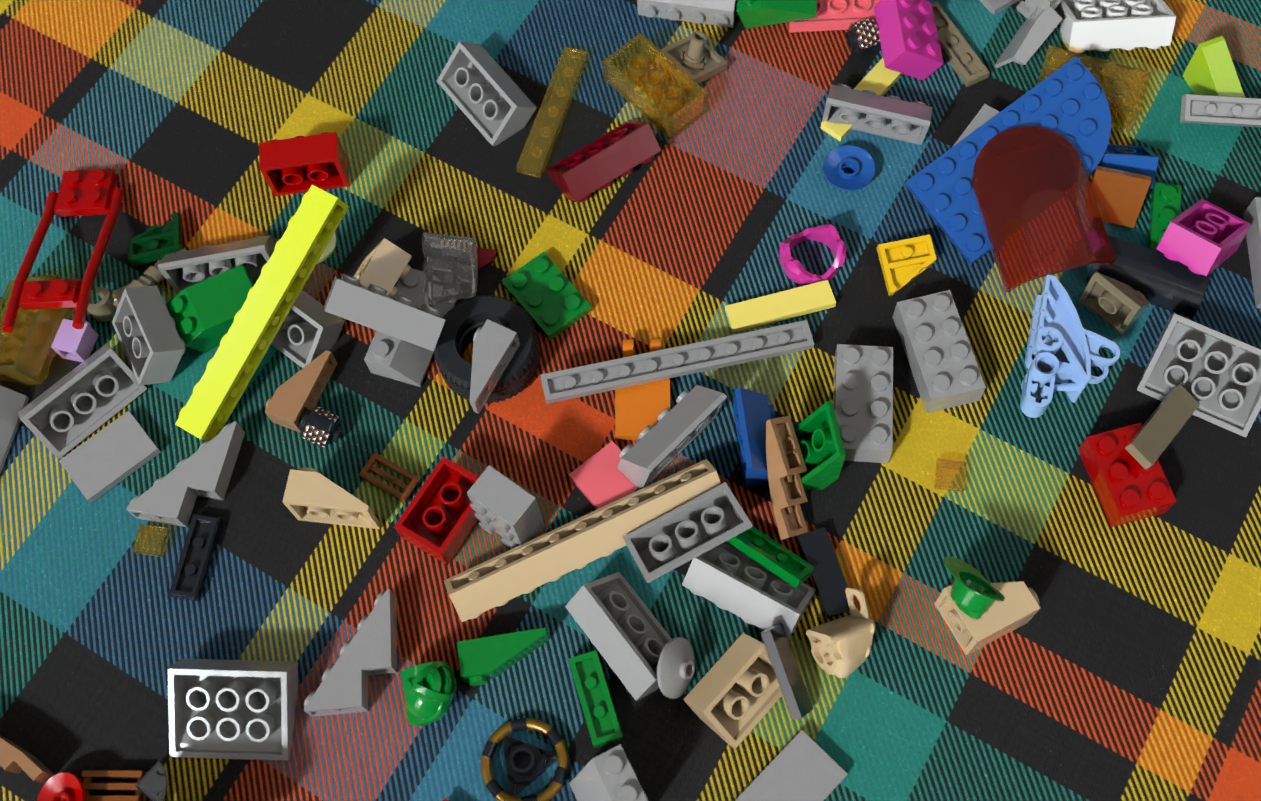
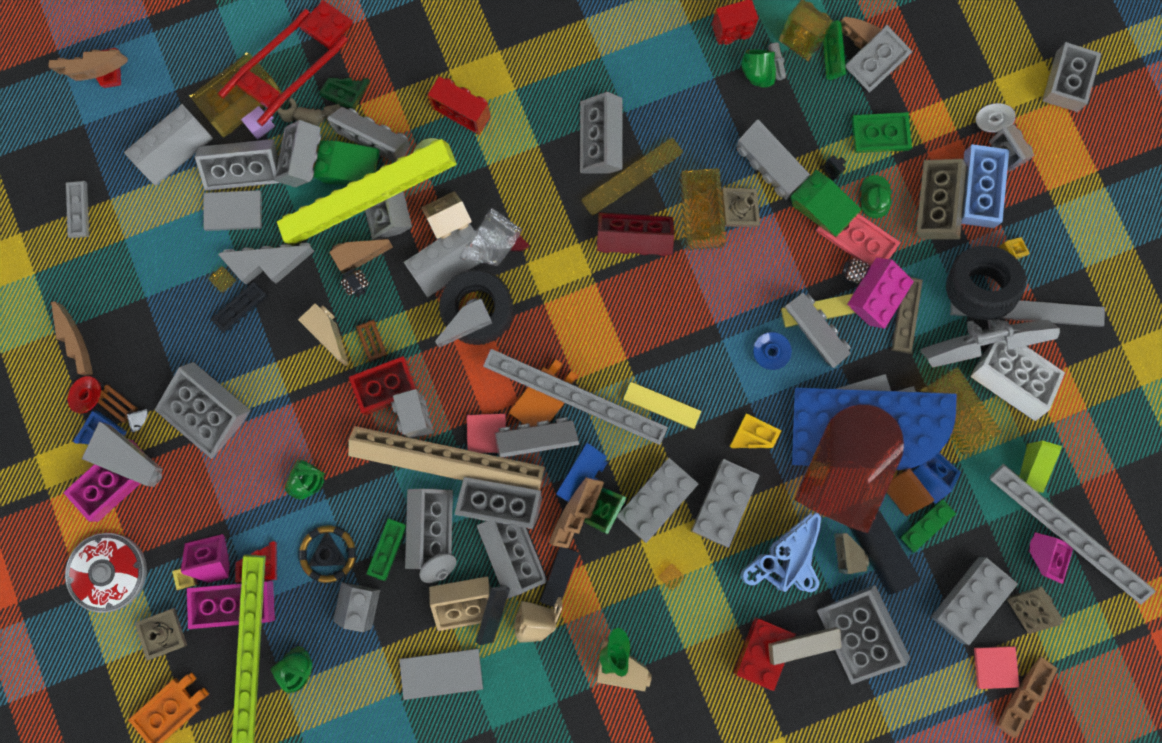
camera: 30 degrees right, 15 degrees up
light grey slope [304,589,397,717] -> none
light grey brick [324,273,445,352] -> none
green slope [457,627,549,686] -> none
green plate [502,252,592,341] -> none
green plate [726,527,814,589] -> none
dark pink piece [779,224,847,286] -> none
dark pink brick [1156,199,1252,276] -> none

